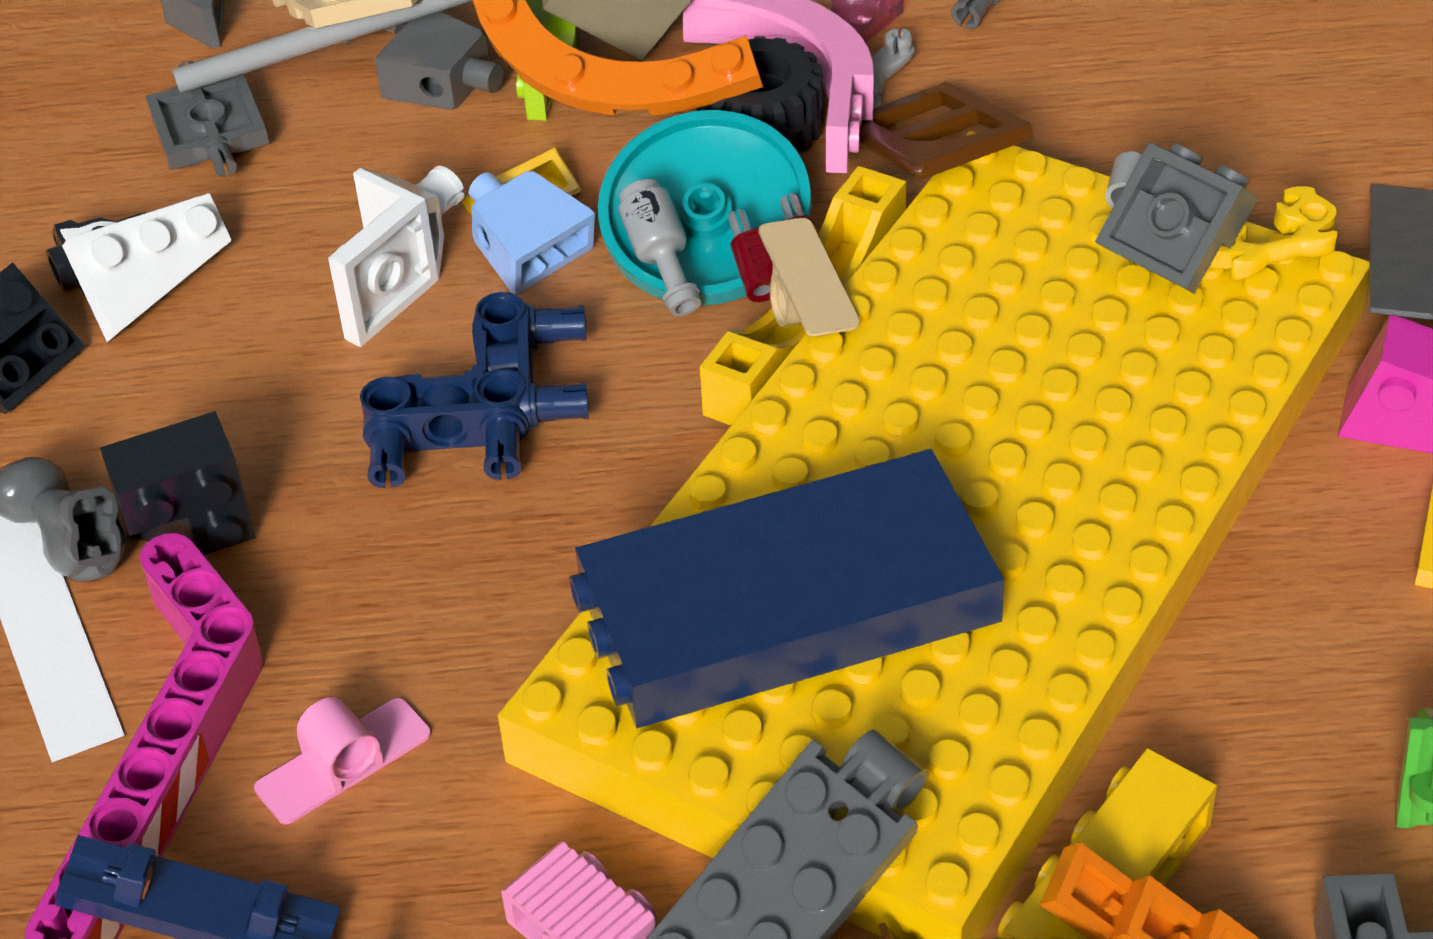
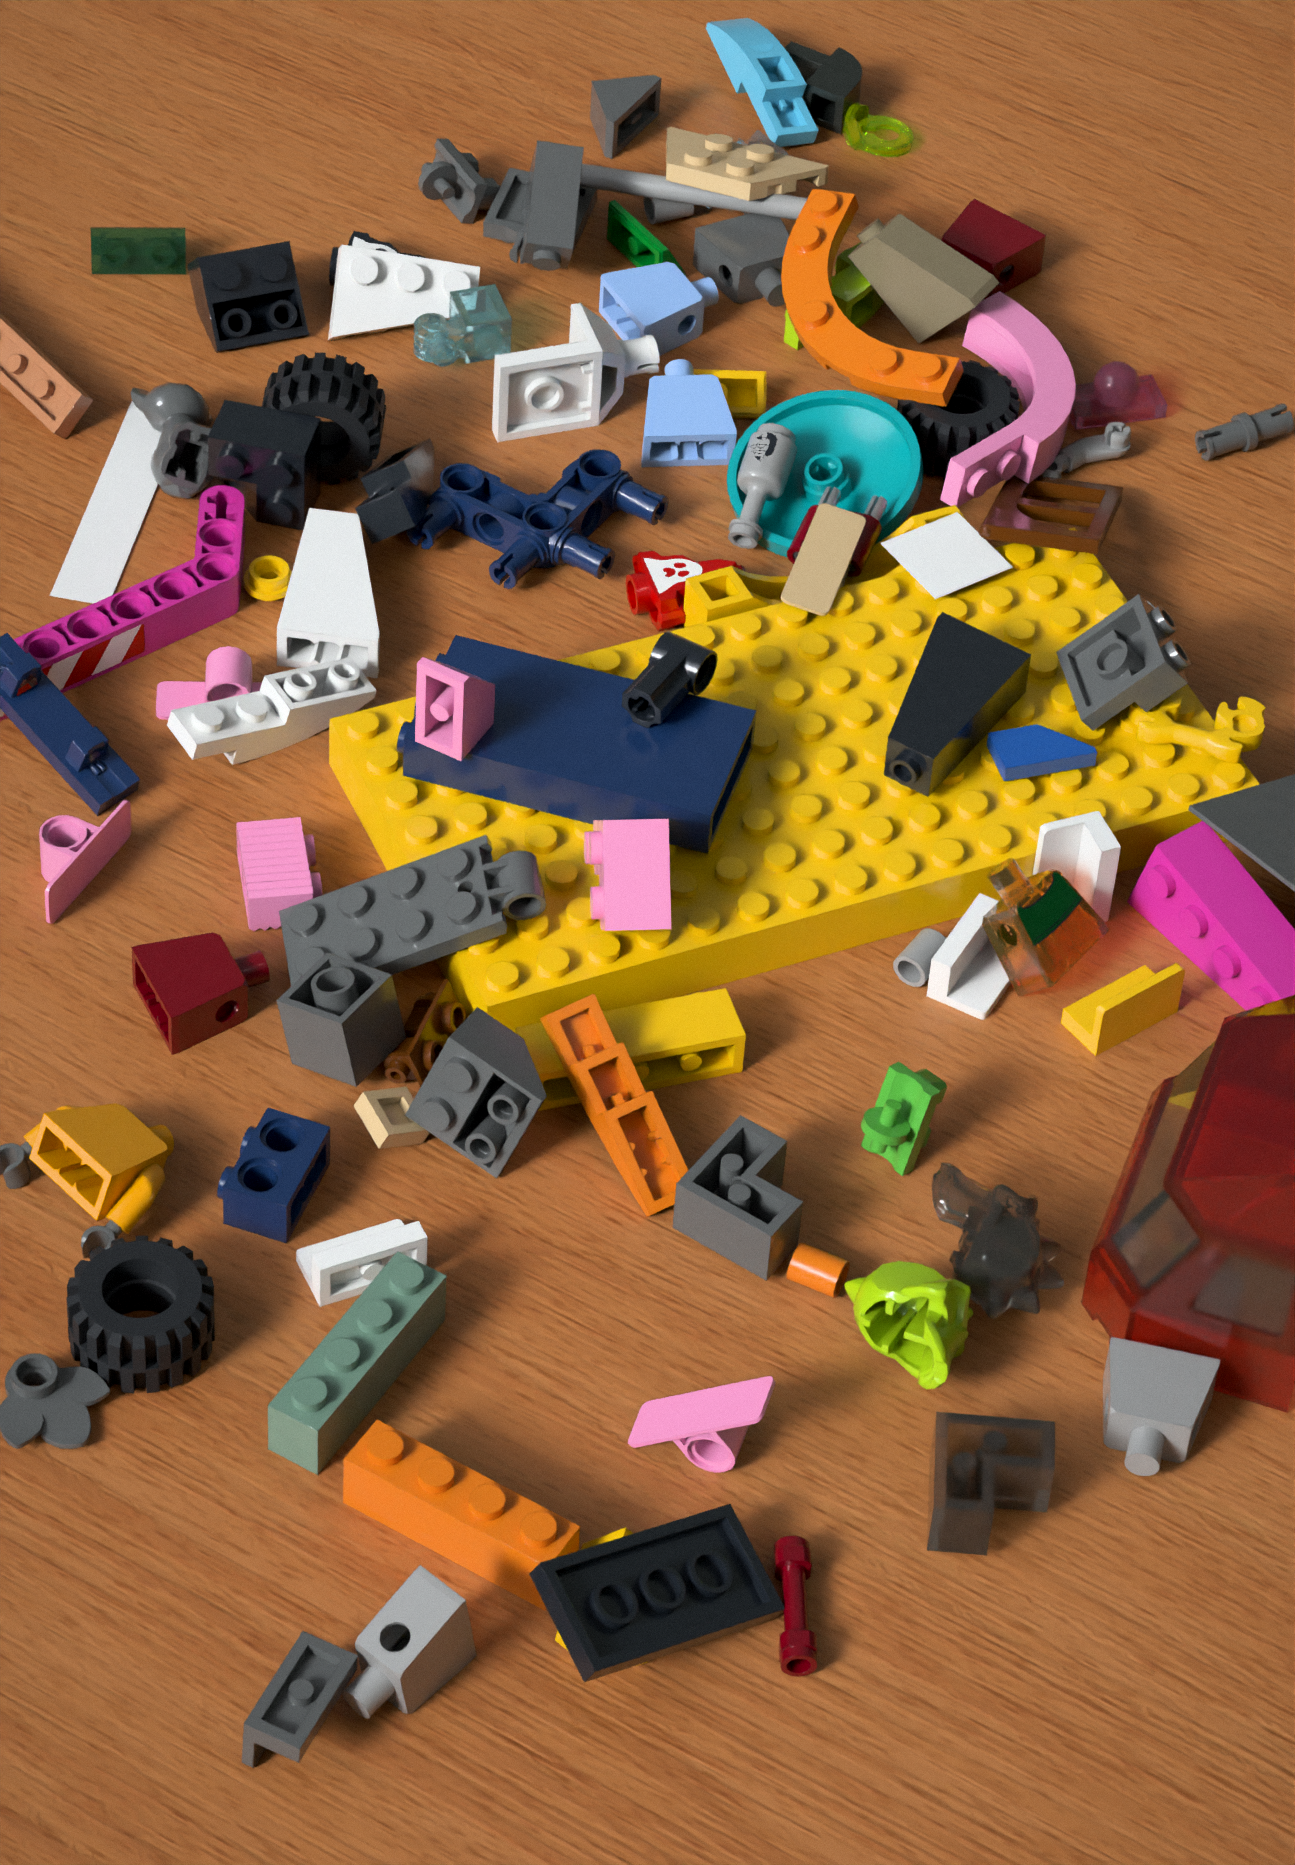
camera: 30 degrees right, 0 degrees up
none -> white slope [167,657,377,765]
none -> yellow plate [244,555,292,601]
none -> black tyre [262,353,386,485]
none -> white slope [277,508,380,678]
none -> black slope [355,438,434,544]
none -> clear light blue brick [413,284,512,367]
none -> bright pink slope [415,657,495,761]
none -> dark grey hips [418,139,500,224]
none -> dark grey slope [521,140,584,271]
none -> bright pink brick [584,819,671,931]
none -> light blue torso [599,262,719,356]
none -> green slope [606,200,686,276]
none -> black piece [622,631,718,728]
none -> red rock [626,551,746,632]
none -> light grey hinge [643,197,694,224]
none -> white sticker [880,512,1013,599]
none -> black slope [884,612,1031,797]
none -> light grey hinge [893,928,946,987]
none -> white panel [927,893,1031,1020]
none -> clear orange torso [982,858,1110,997]
none -> blue tile [986,724,1097,782]
none -> white panel [1030,811,1121,926]

